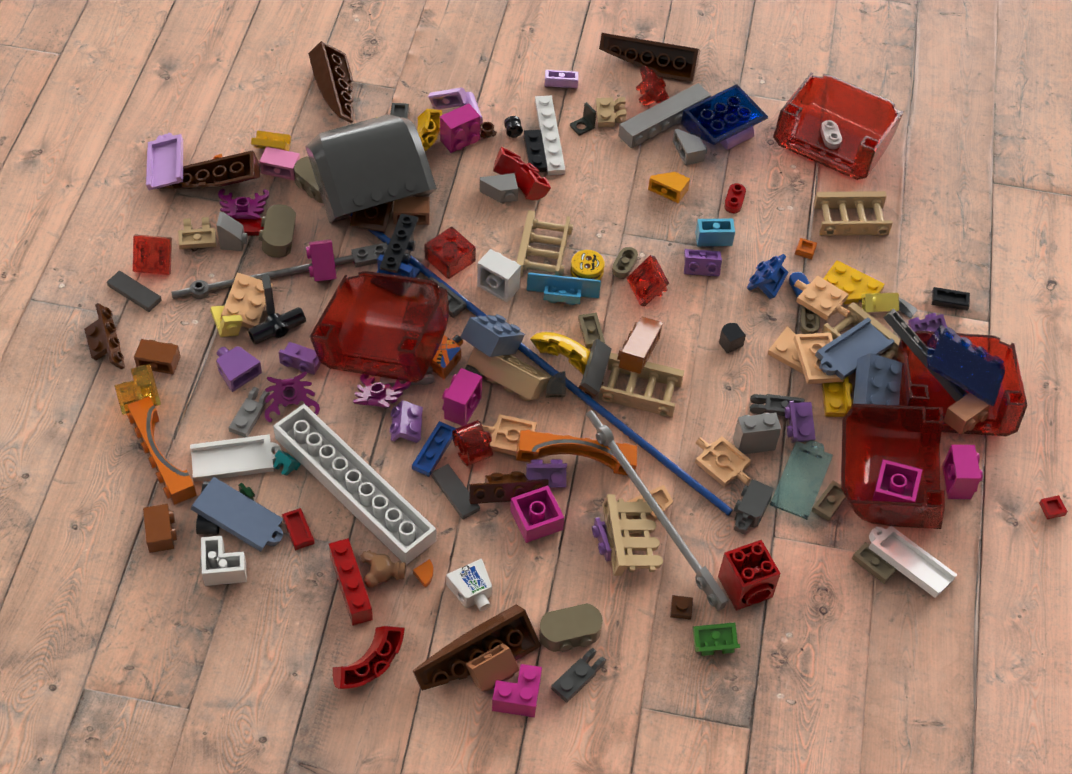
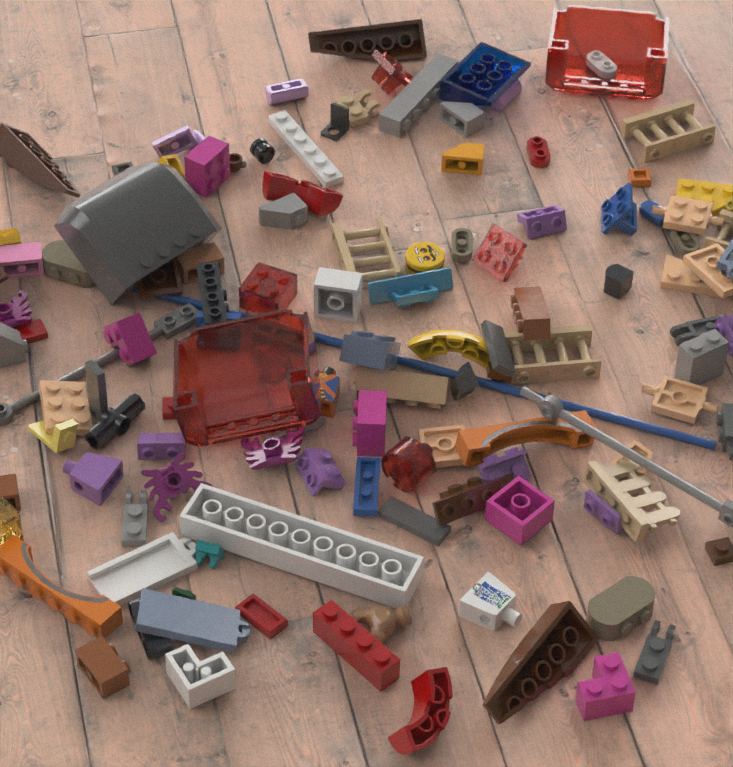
camera: 20 degrees left, 10 degrees down
dark tan brick [259,204,296,258] -> none
orange tile [413,559,434,588] -> none
nougat brick [466,643,519,691] -> none
black plate [524,129,547,172] -> none
dark tan plate [578,313,605,349] -> none
medium azure brick [695,218,735,247] -> none

